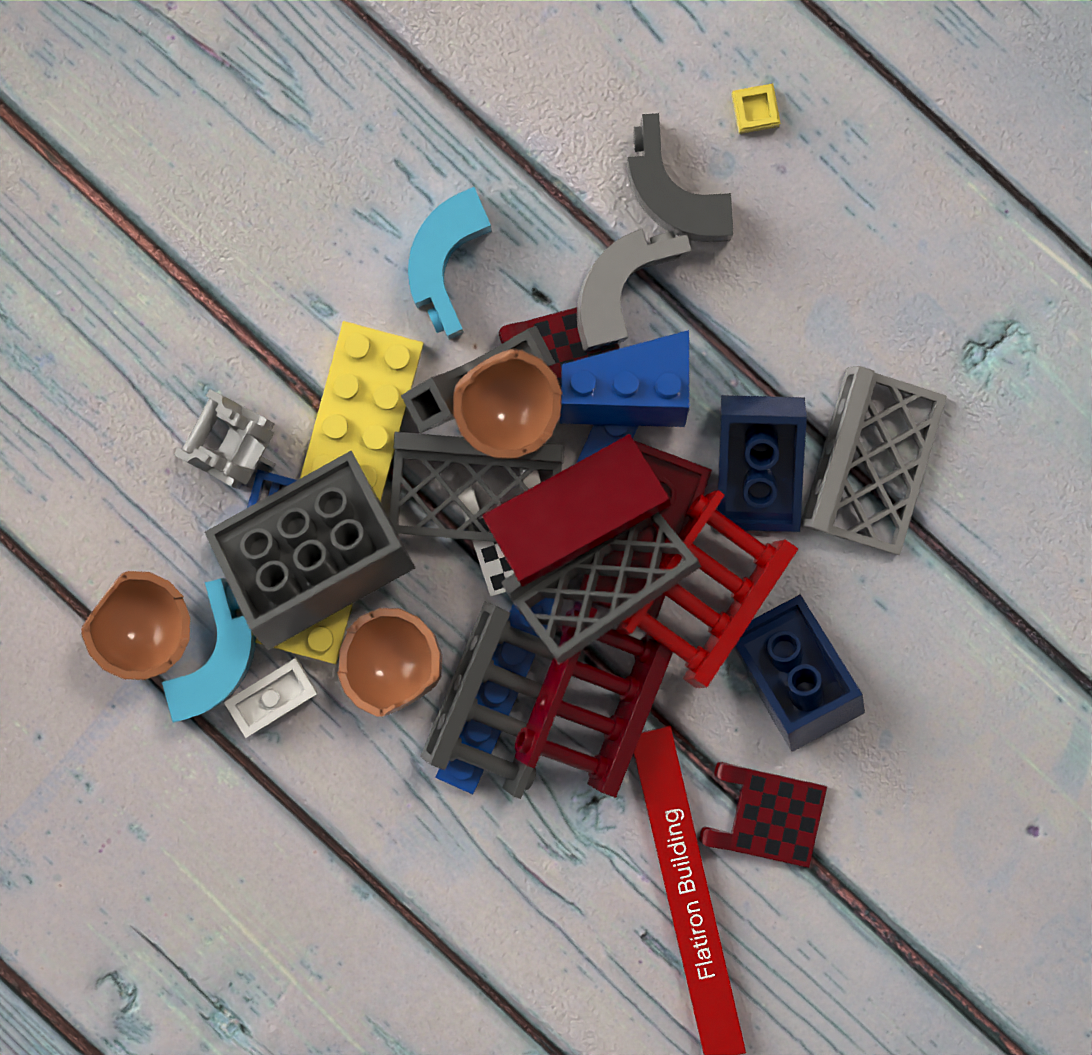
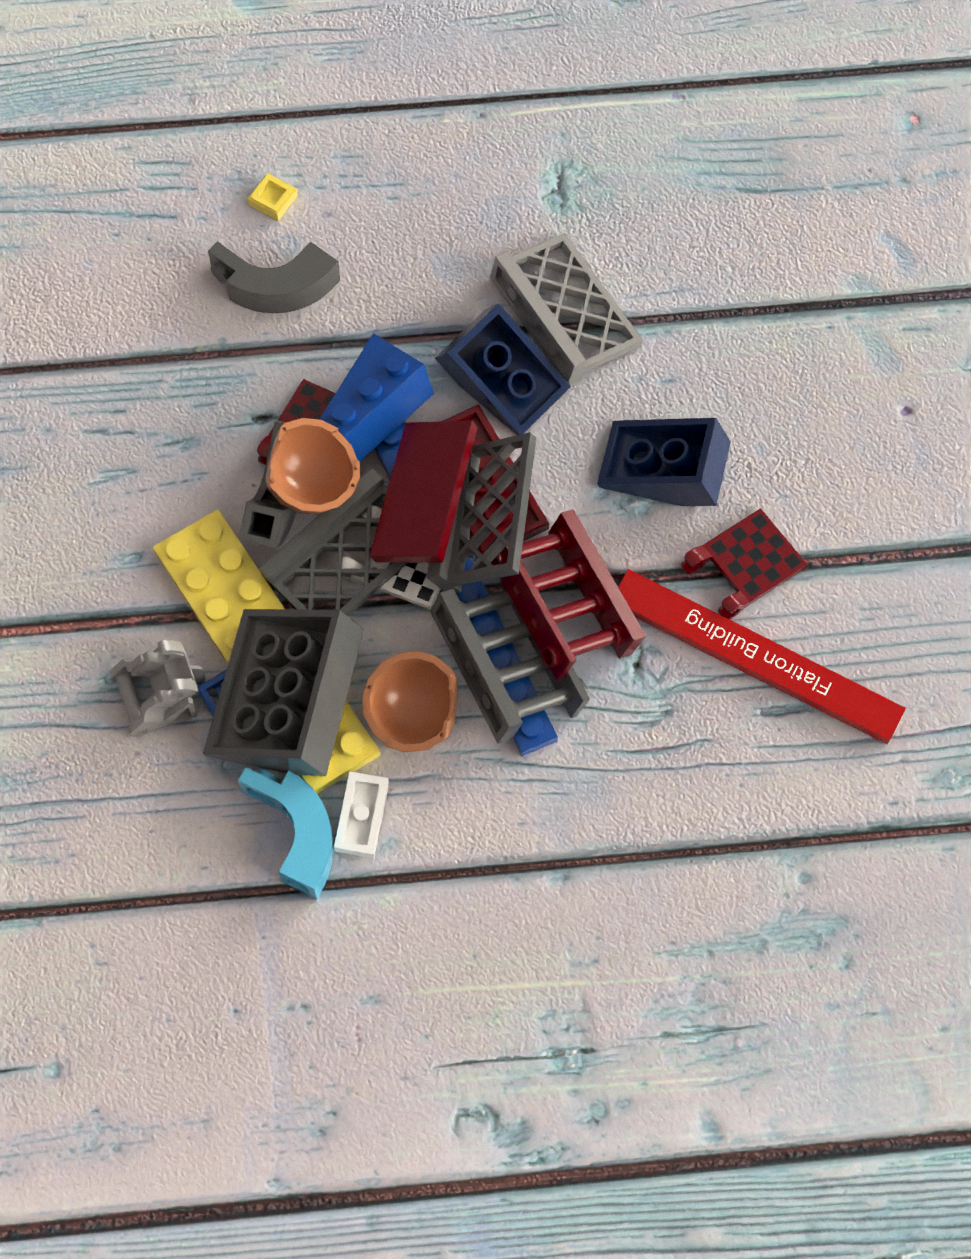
camera: 45 degrees left, 20 degrees down
nougat cylinder [81,571,190,680] -> none
medium azure arch [408,187,492,339] -> none
light grey arch [577,229,692,352] -> none
red fence [615,490,798,688] -> none

